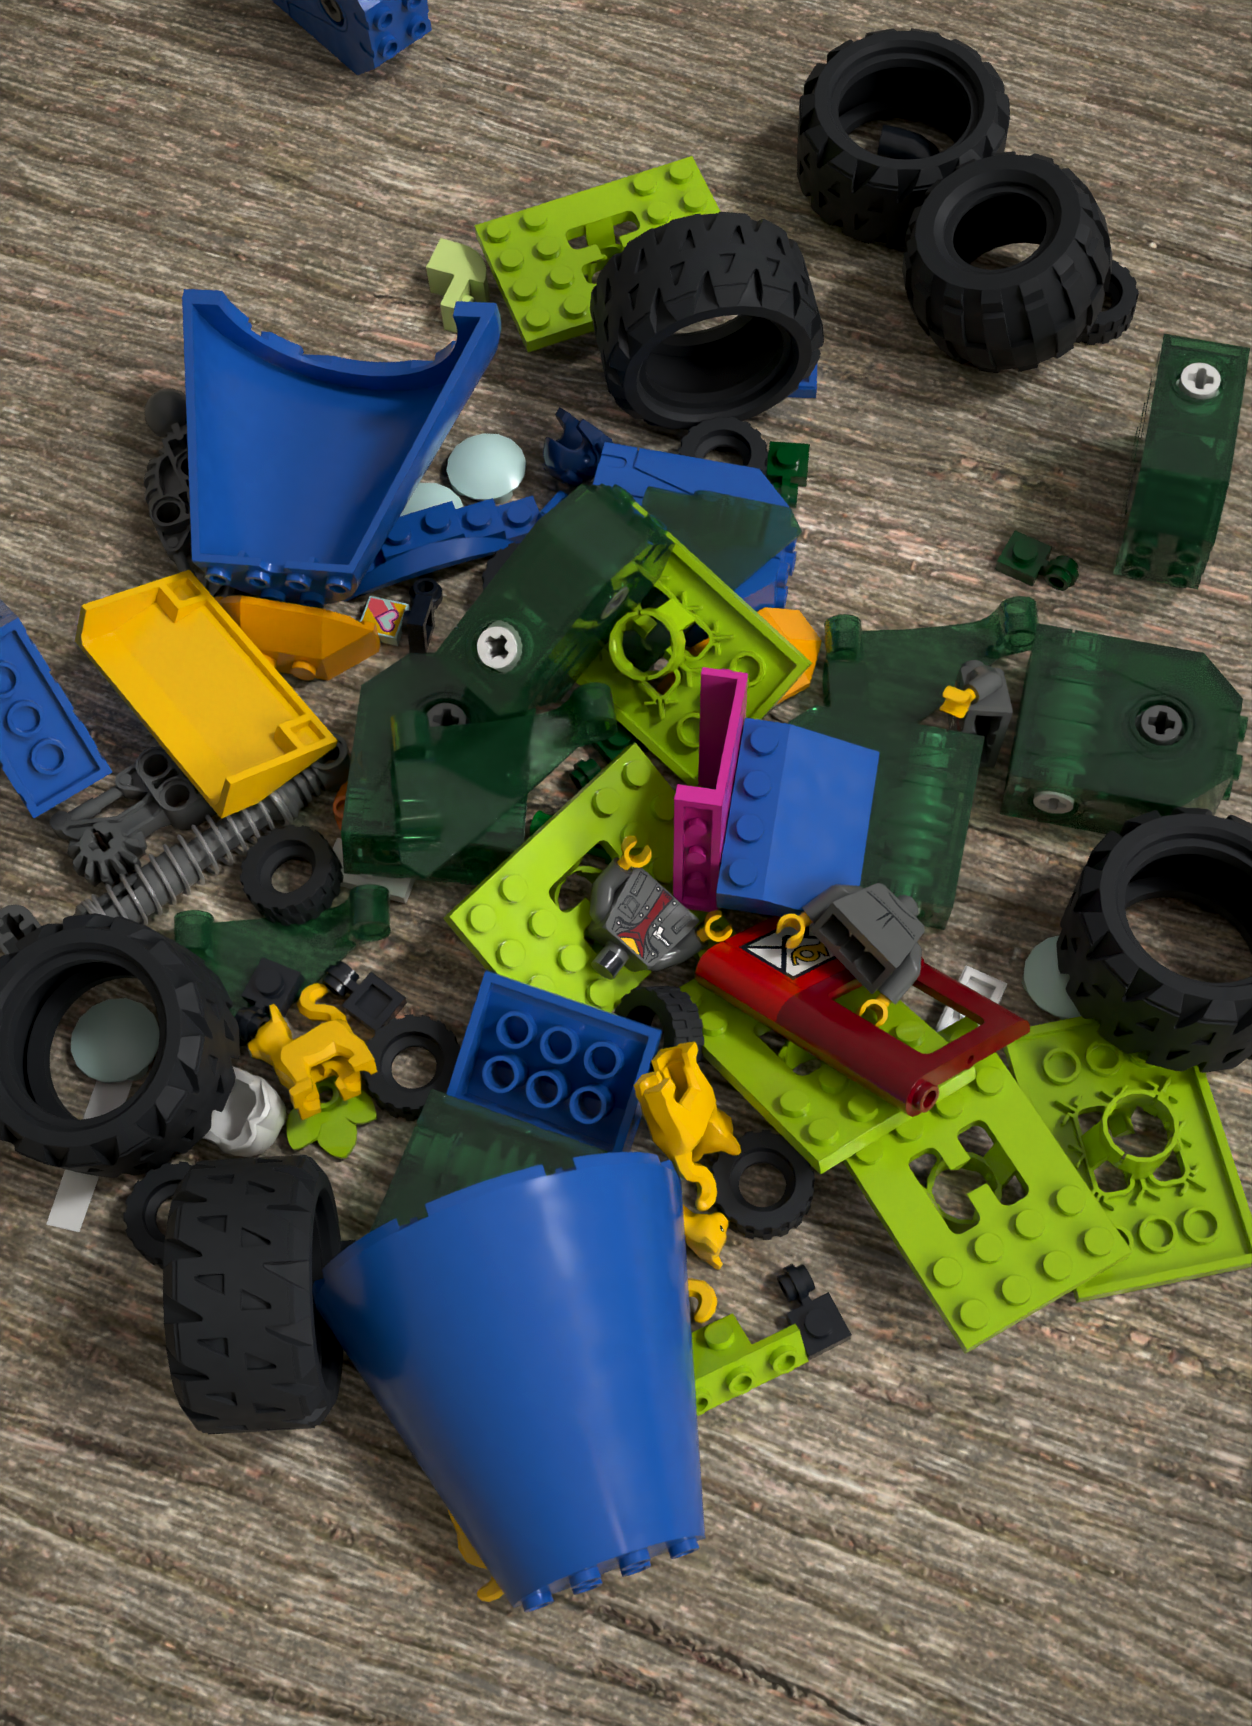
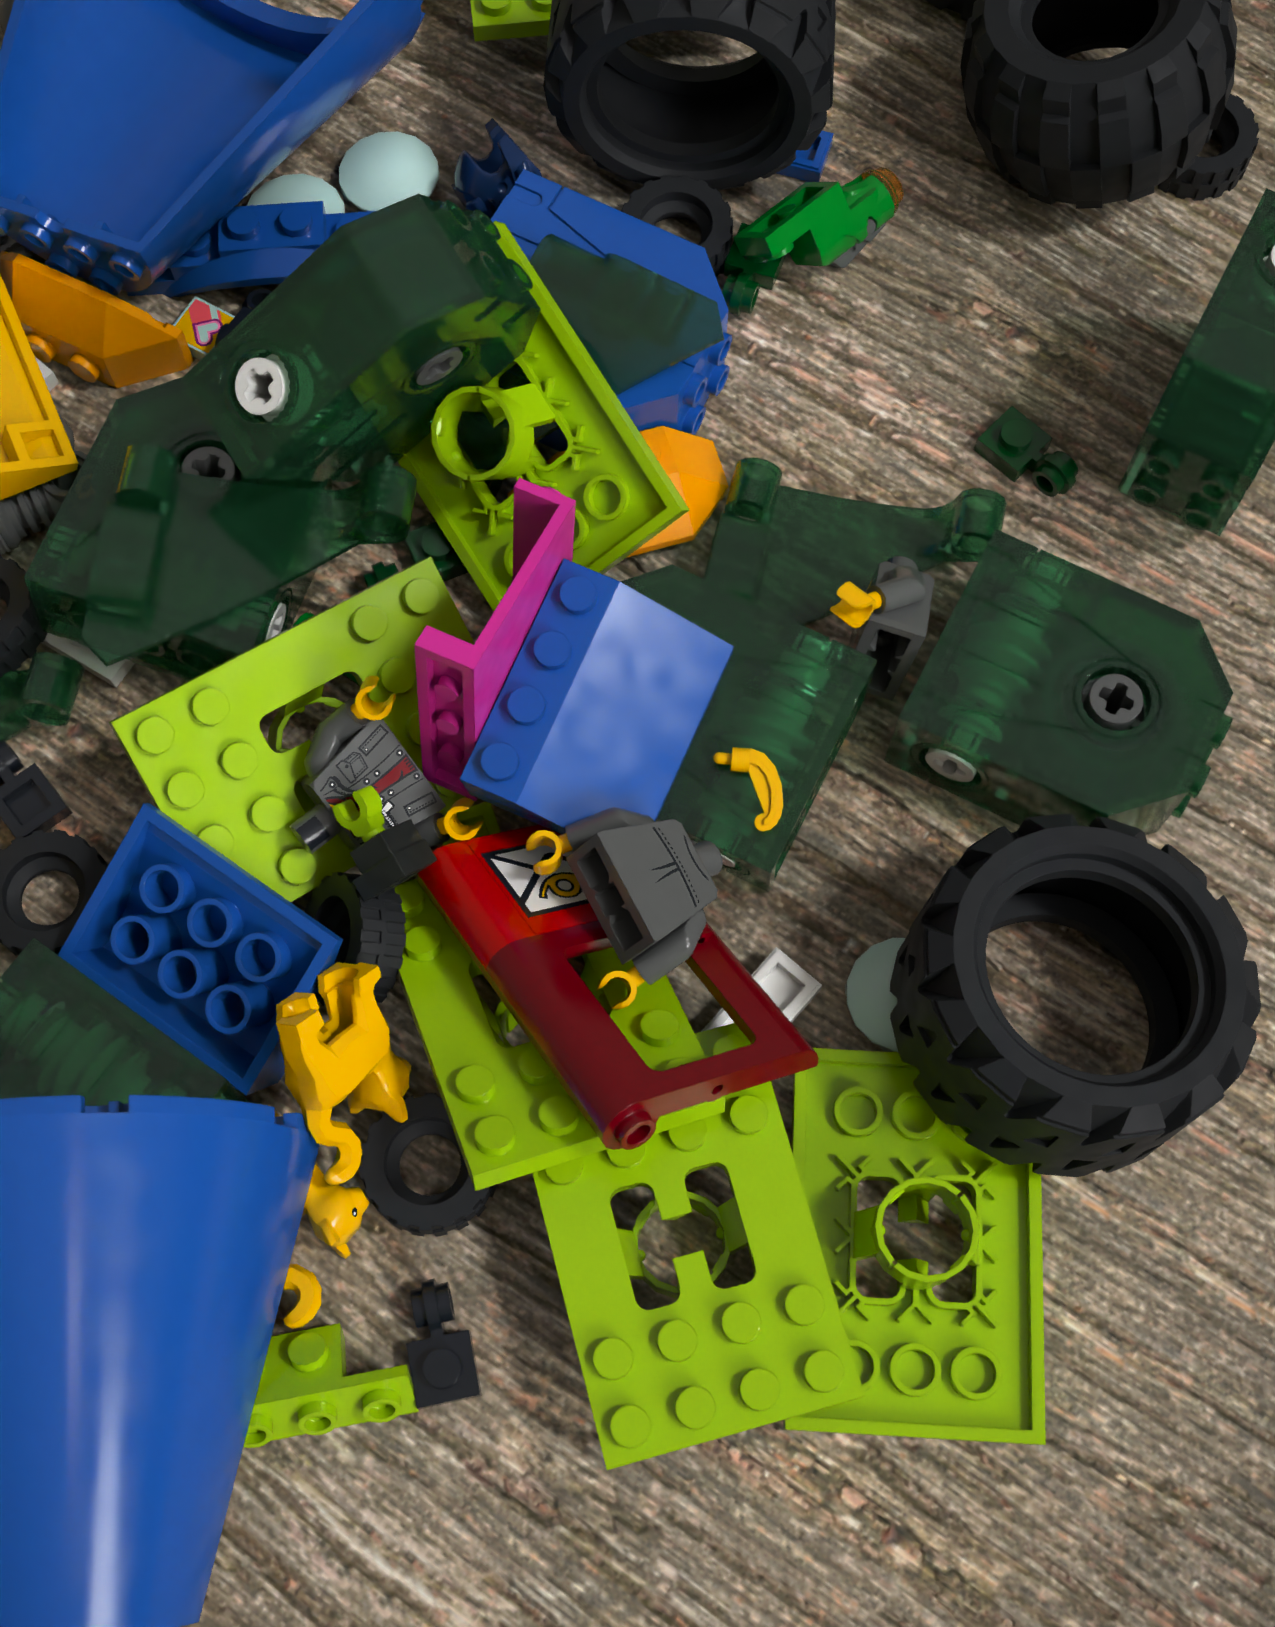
camera: 10 degrees right, 5 degrees up
none -> pearl dark grey piece [333,785,437,902]
none -> yellow piece [713,747,783,832]
none -> green plate [733,167,904,268]

